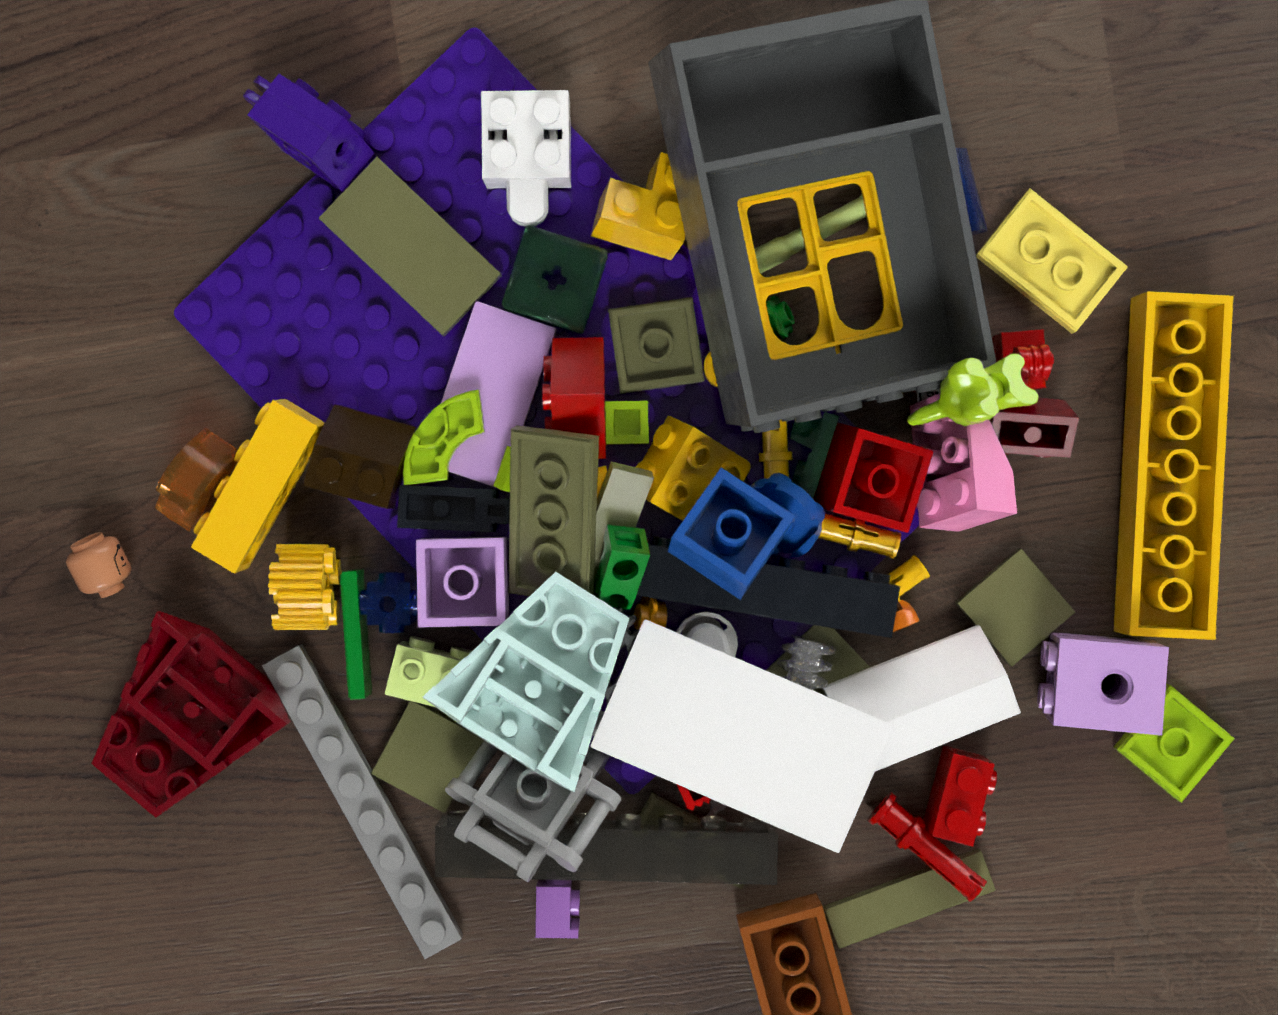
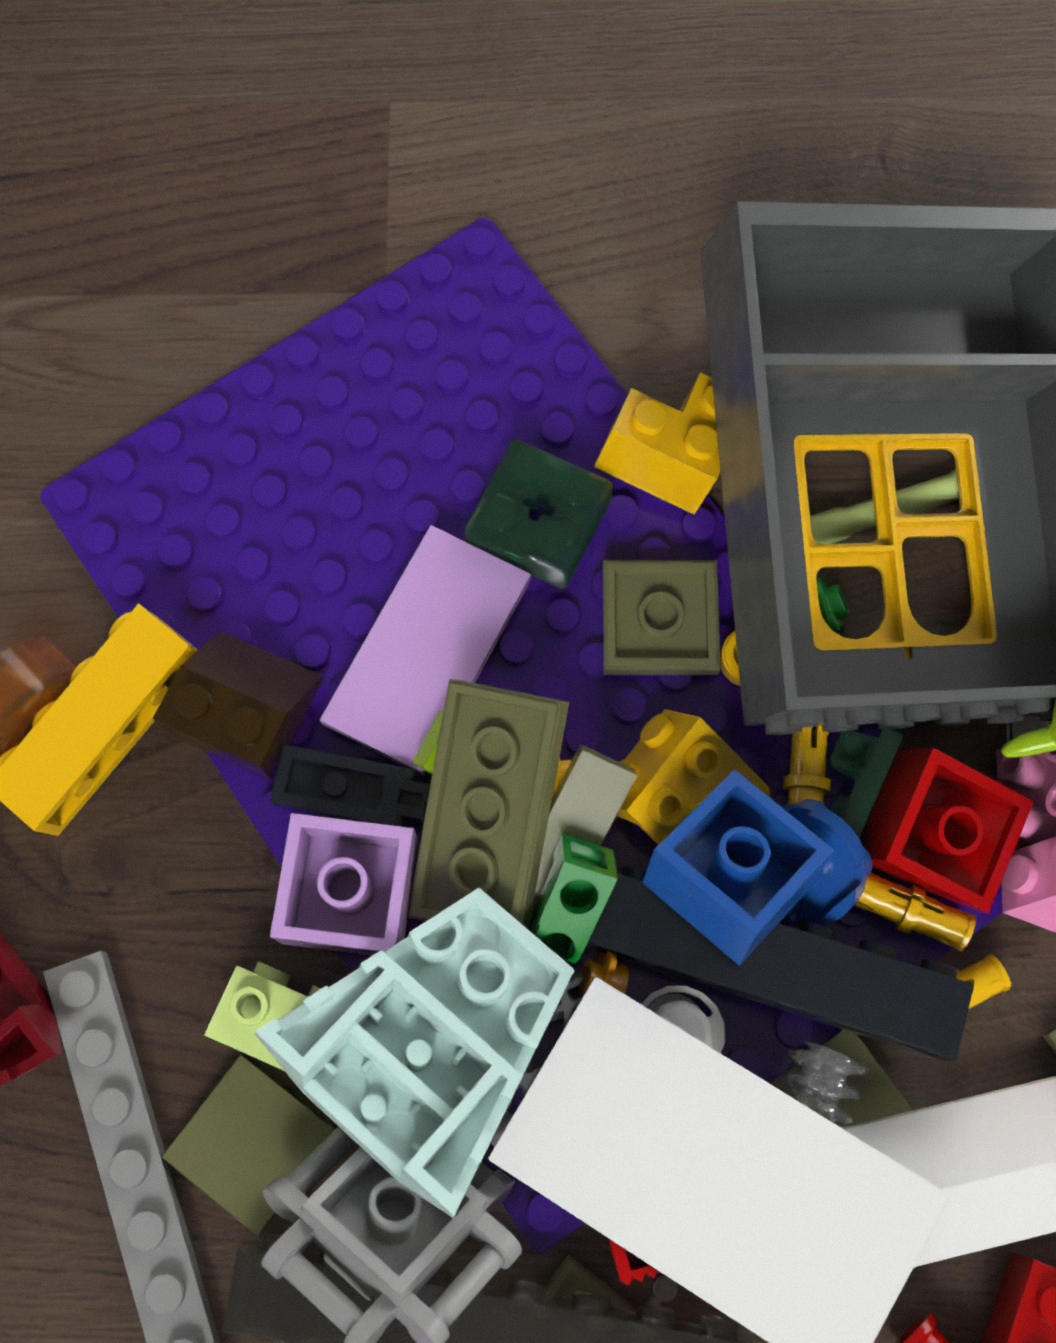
camera: 10 degrees right, 15 degrees down
dark purple brick [243,74,375,193] -> none
yellow brick [268,544,342,630] -> none
olive tile [319,157,502,337] -> none
green tile [340,569,372,700] -> none
clear blue brick [360,572,418,633] -> none
lime tile [403,389,485,485] -> none
white brick [481,90,571,227] -> none
red brick [542,337,606,459] -> none
lime plate [605,401,649,445] -> none
orange hinge [893,599,920,632] -> none

